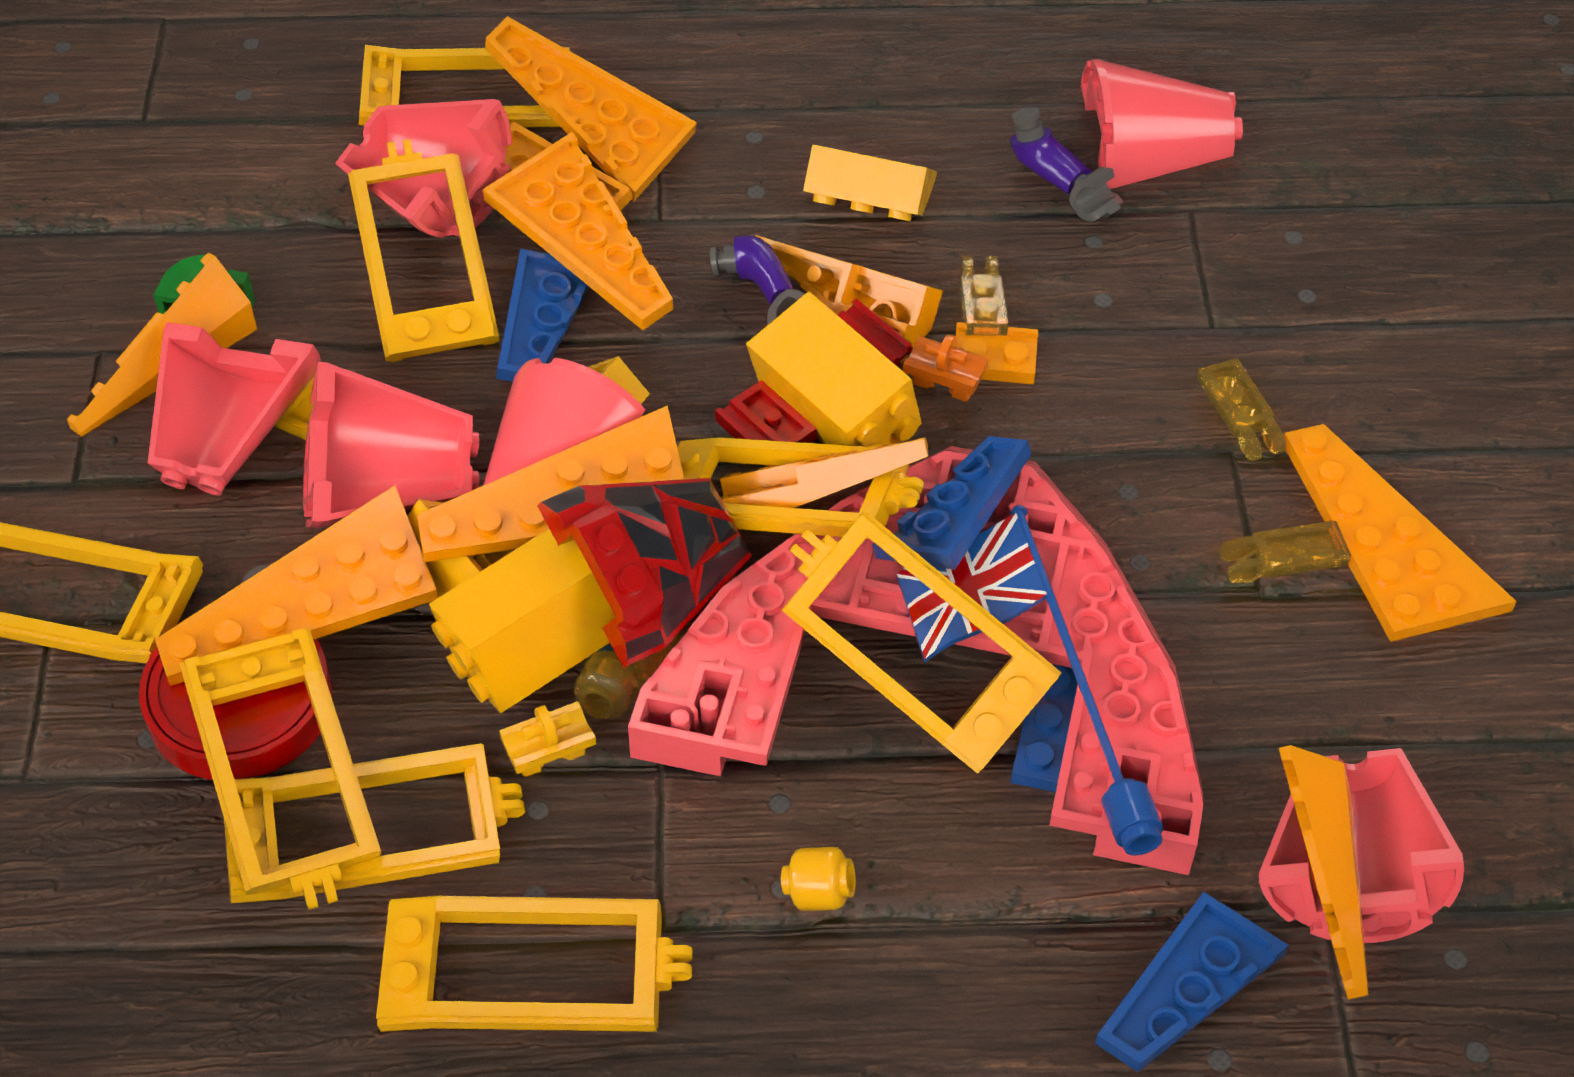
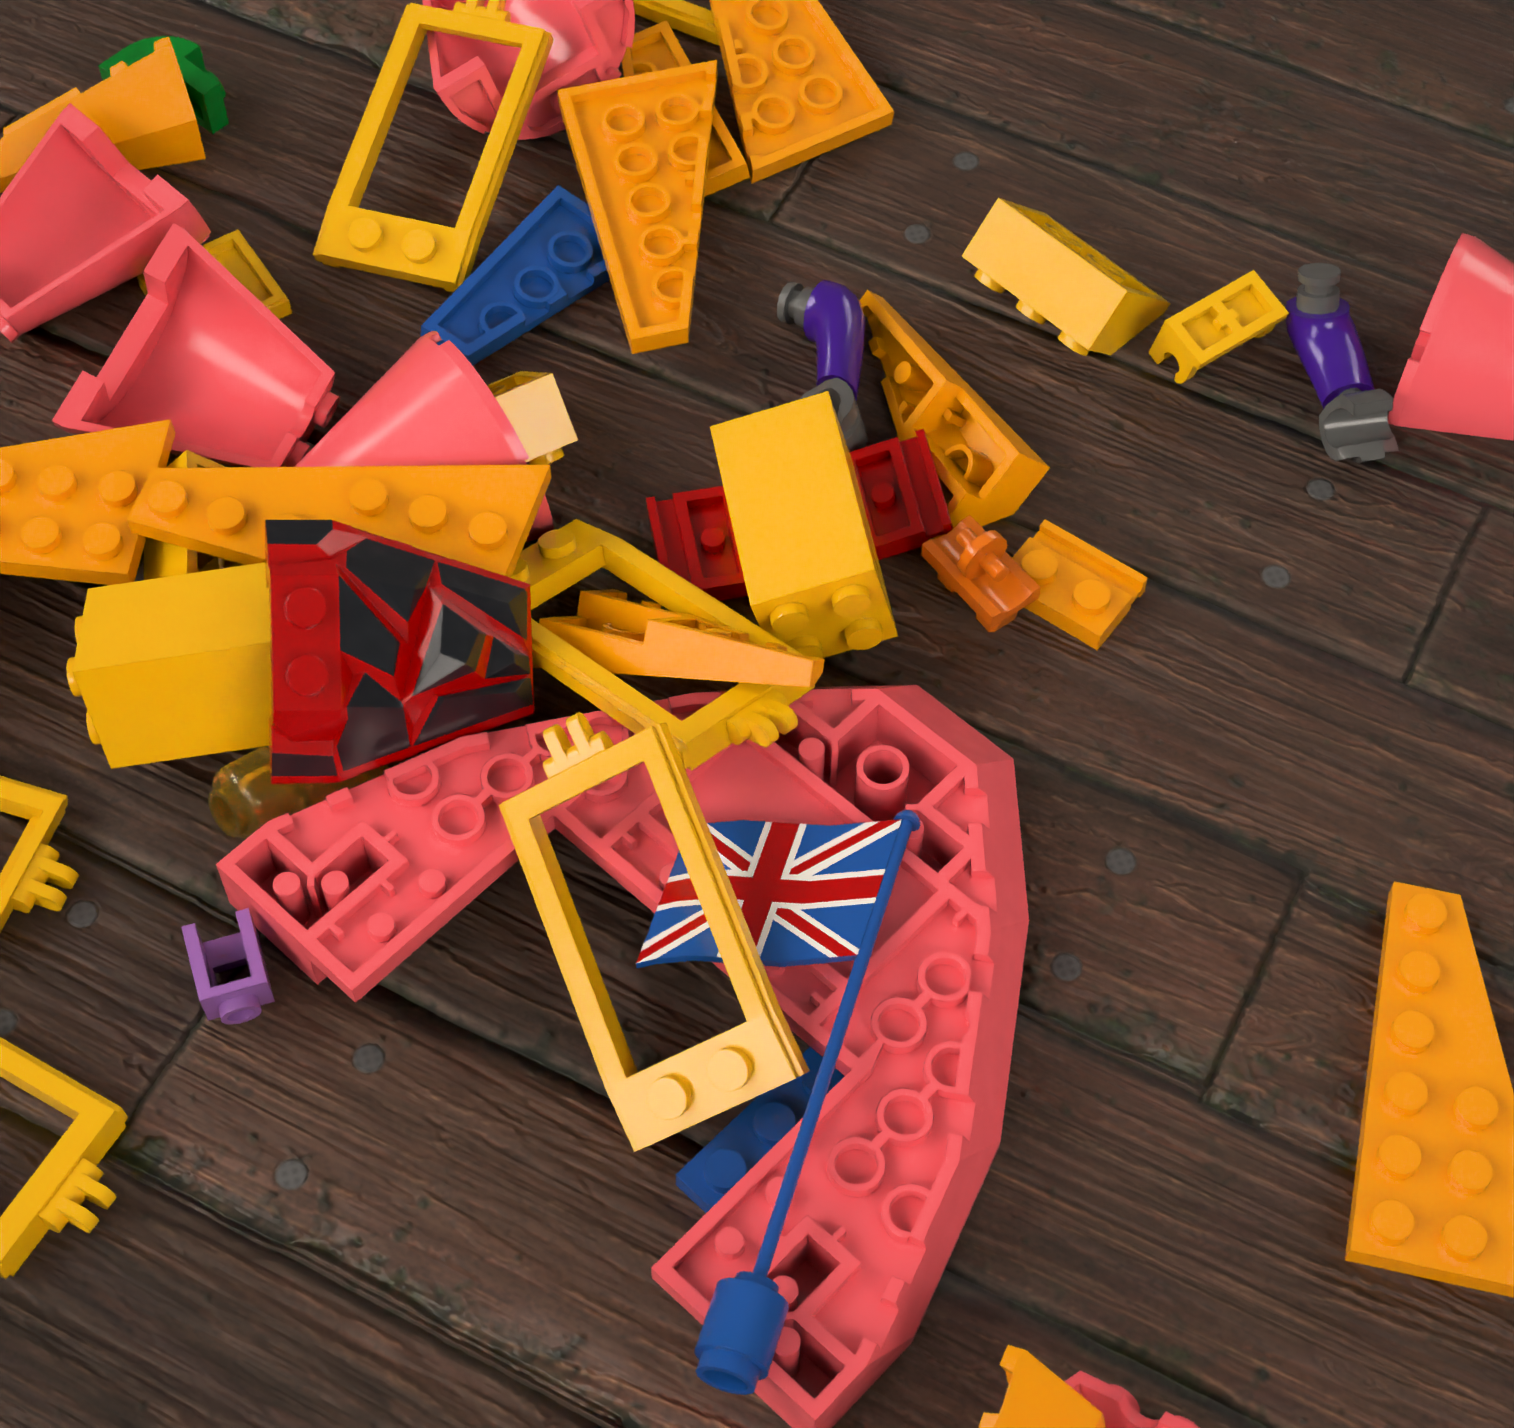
camera: 30 degrees right, 5 degrees up
yellow hips [499,701,596,777] -> none
yellow head [781,847,856,911] -> none
blue wing [872,436,1032,570] -> none
clear yellow hinge [960,256,1008,336] -> none
clear yellow hinge [1197,358,1287,462] -> none
clear yellow hinge [1219,520,1351,584] -> none
none -> medium lavender window [181,908,275,1024]
none -> yellow hinge [1148,270,1289,384]

